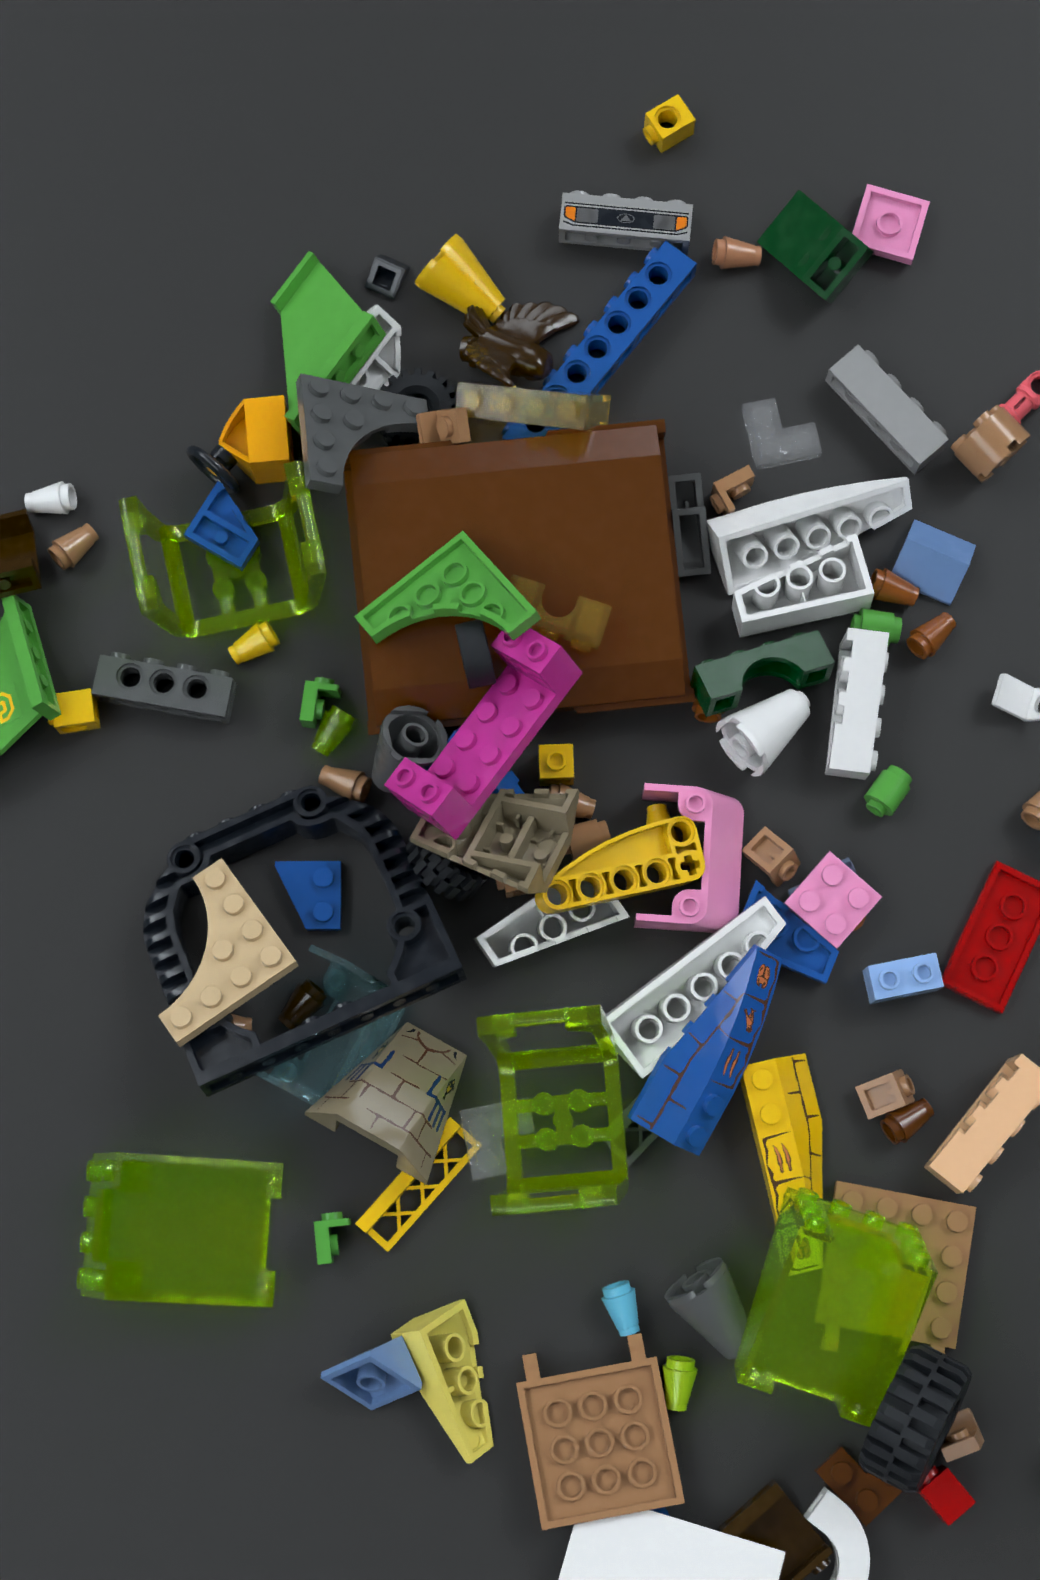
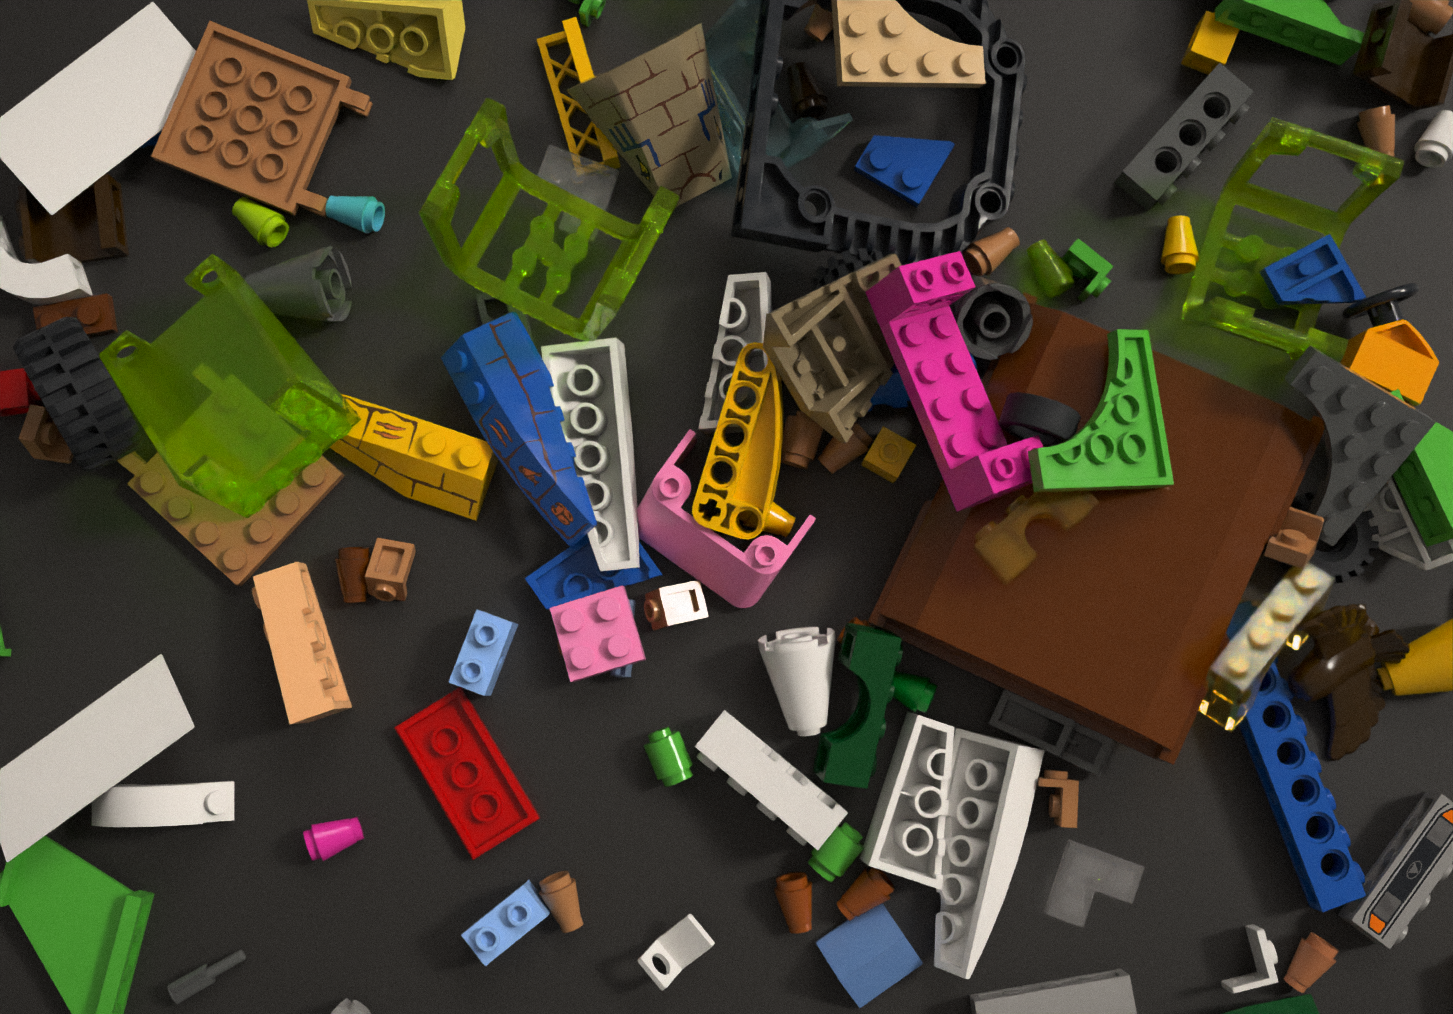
camera: 120 degrees right, 5 degrees up
none -> green cone [892,671,938,714]
none -> white bracket [1221,924,1278,994]

